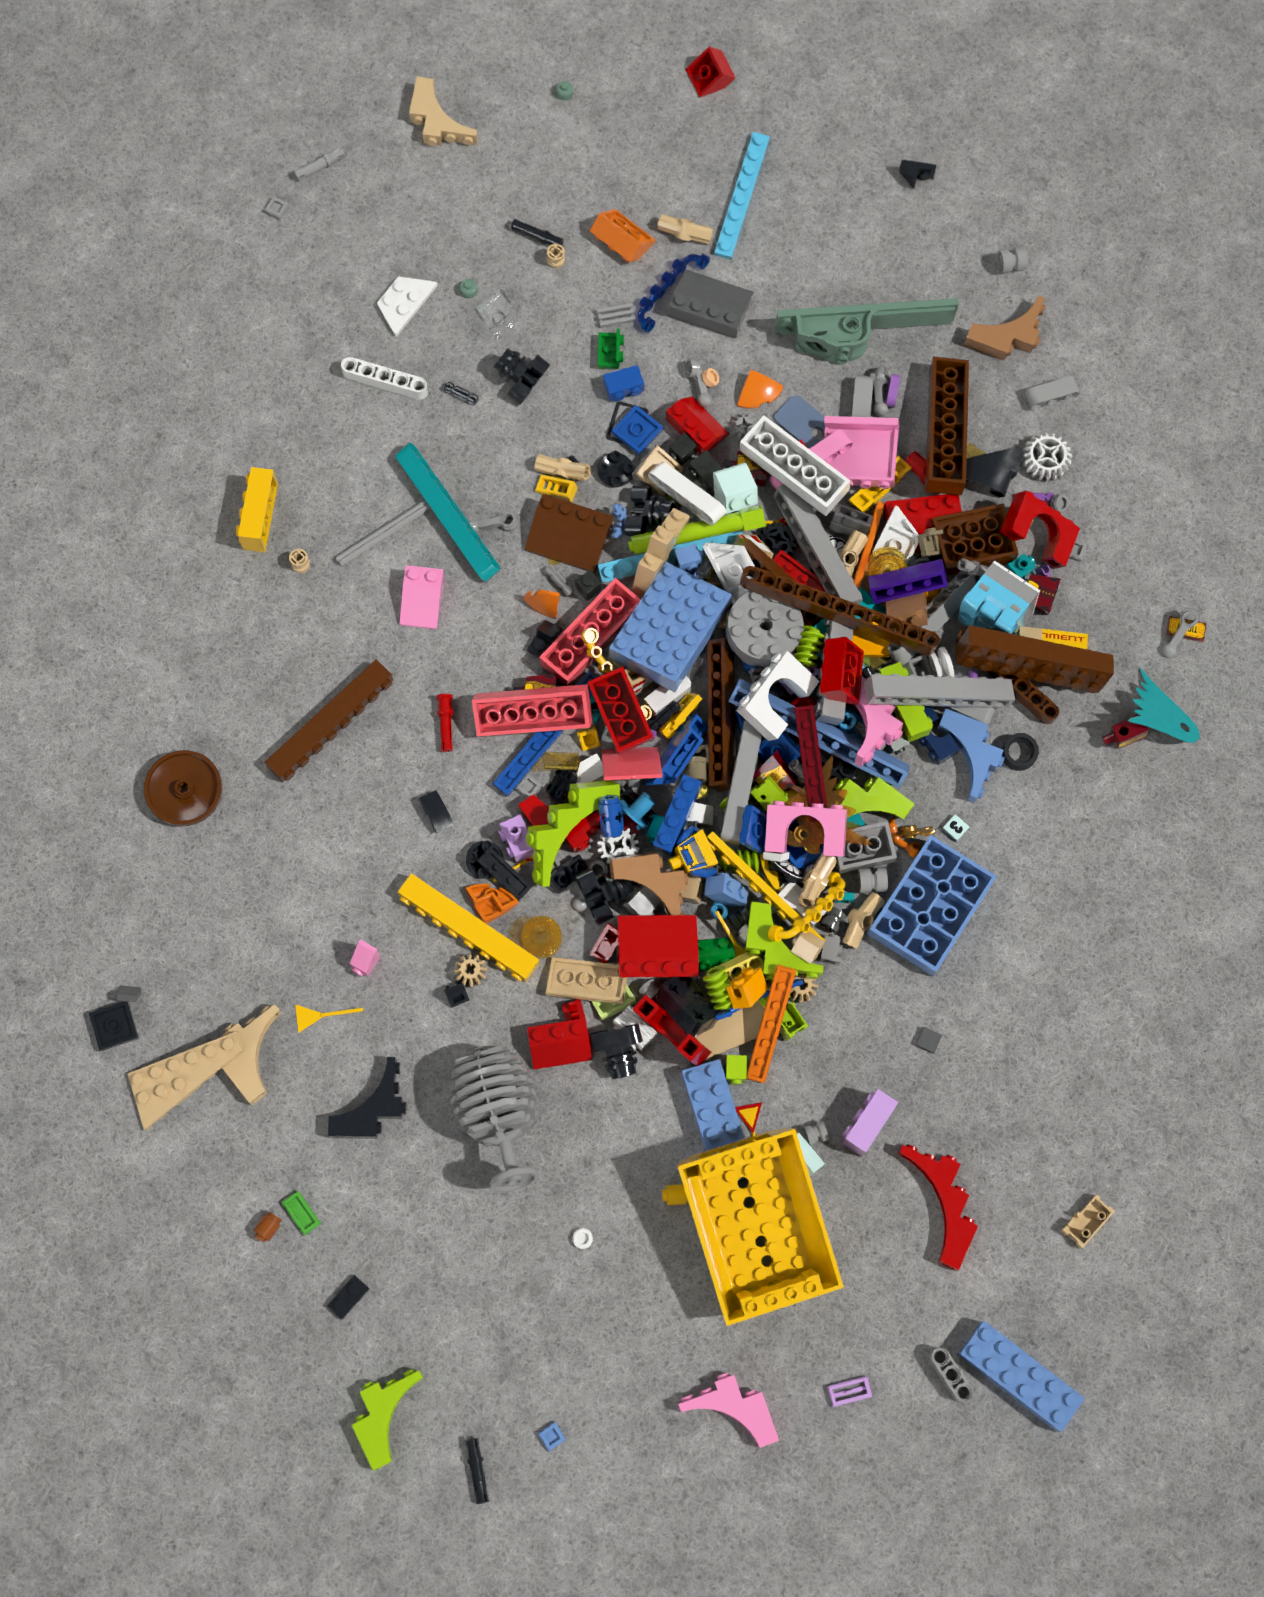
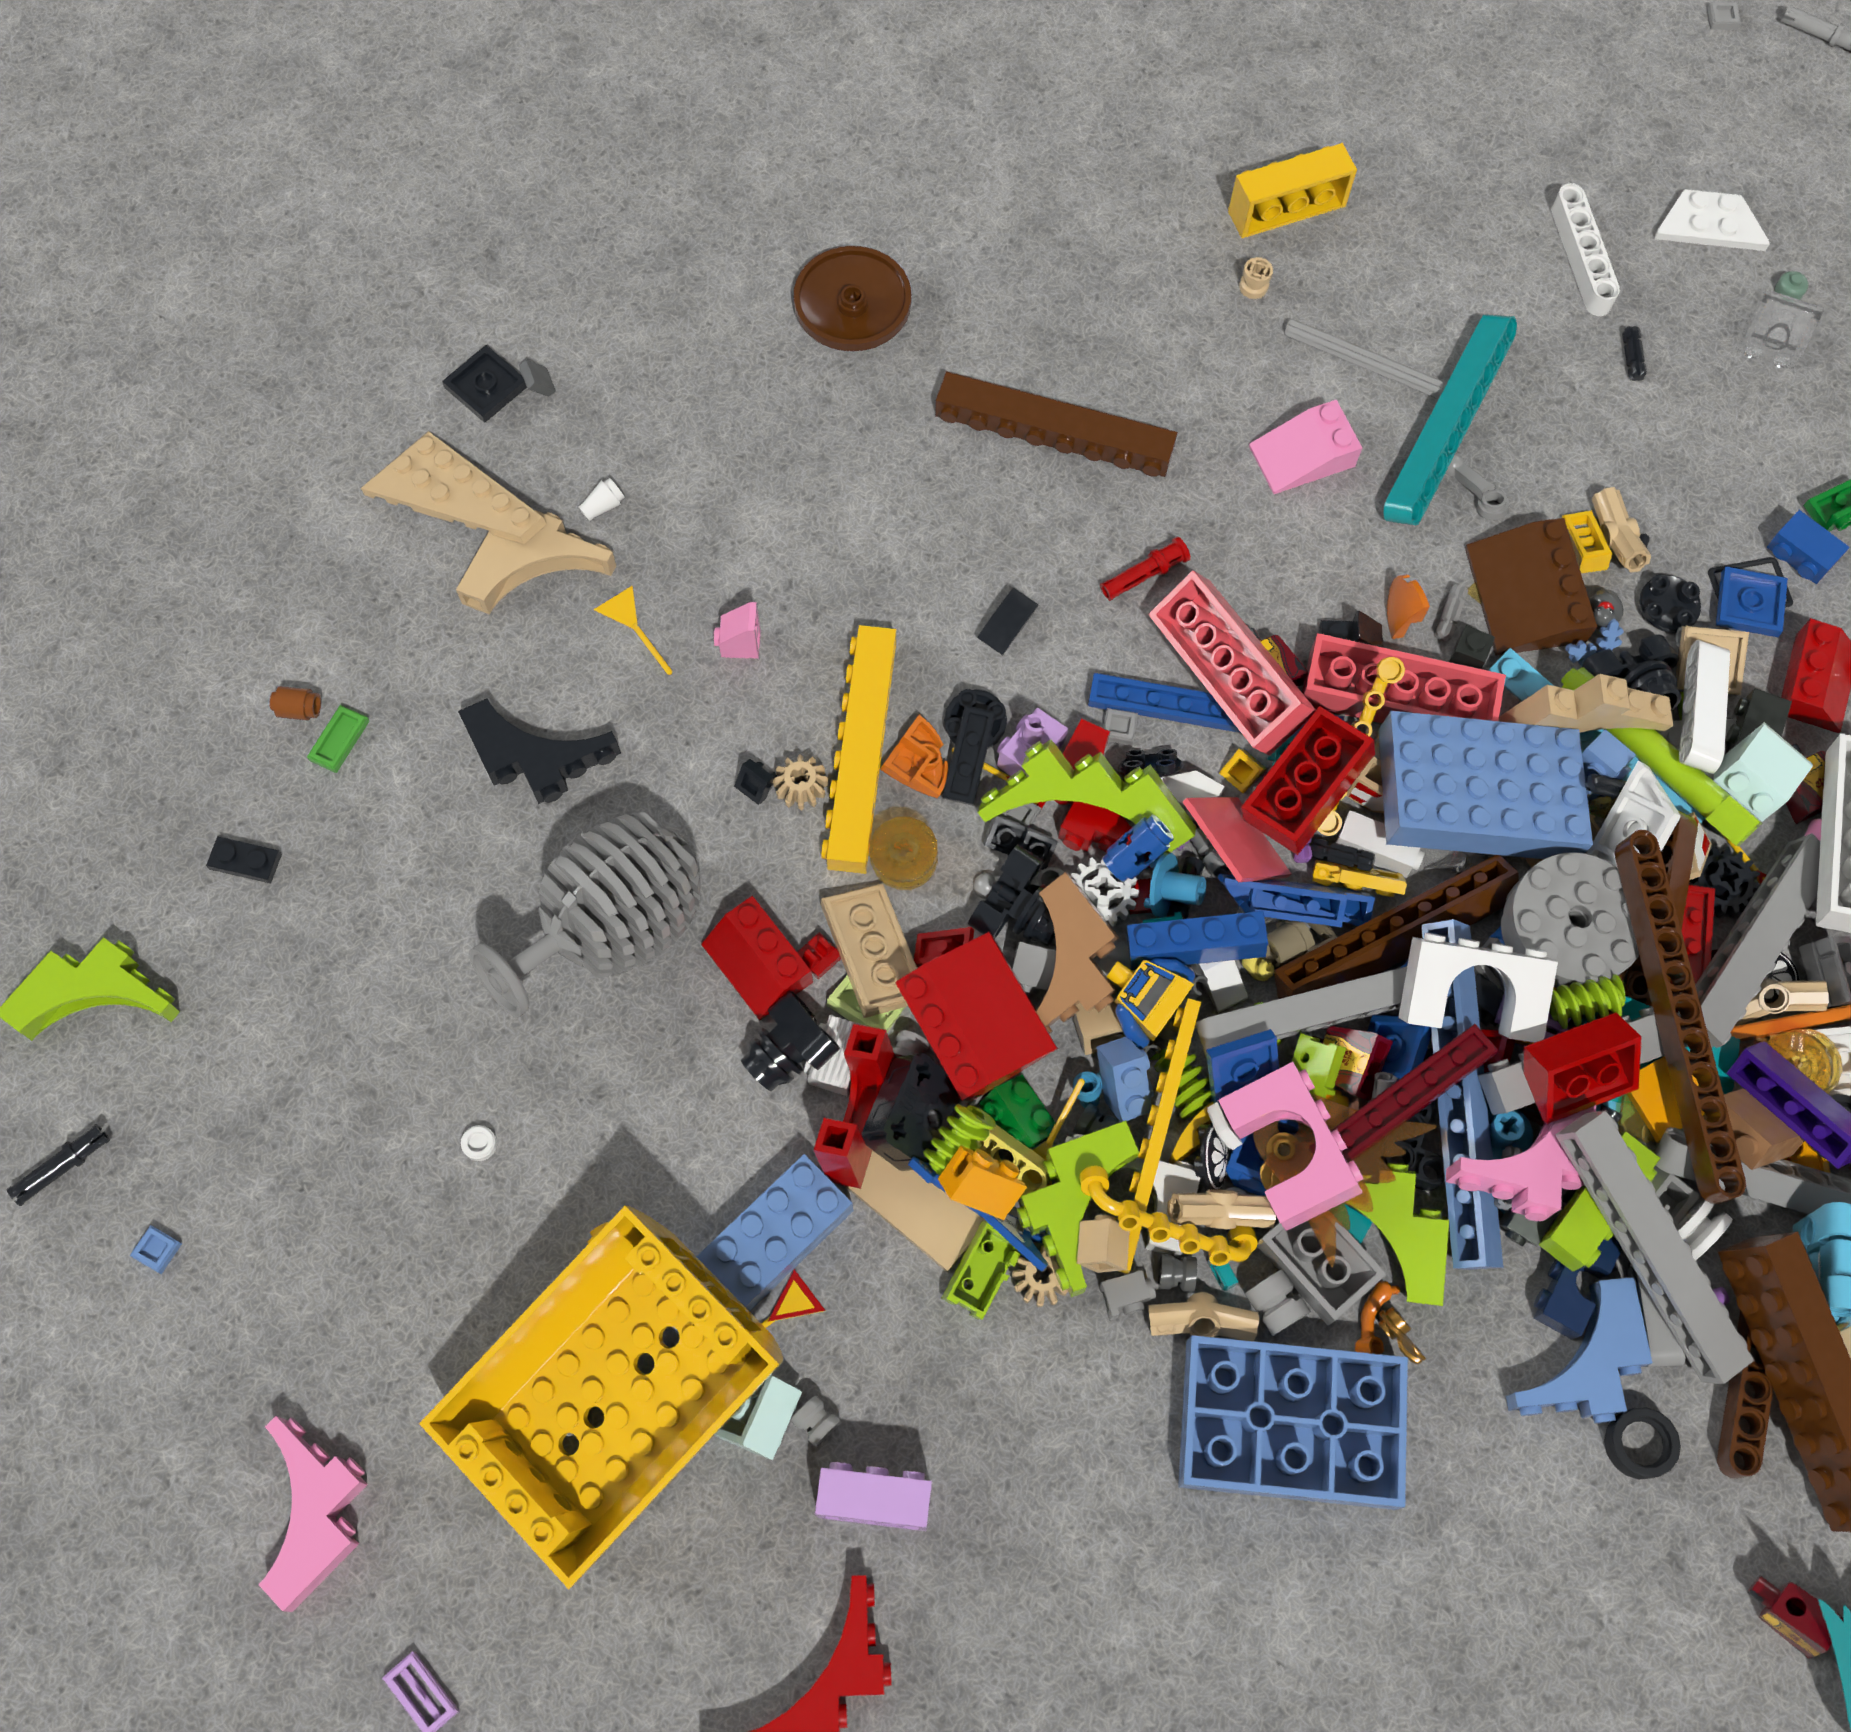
camera: 65 degrees right, 5 degrees down
black beam [494,348,551,405] -> none
clear yellow piece [543,752,580,770] -> none
pearl dark grey brick [669,433,698,466] -> none
lime brick [725,1055,747,1085] -> none
orange tile [746,964,796,1083] -> none
dark grey tile [916,1027,942,1054] -> none
light aqua tile [942,814,969,842] -> none
none -> white cone [578,478,625,521]
none -> dark grey animal [1589,589,1624,630]

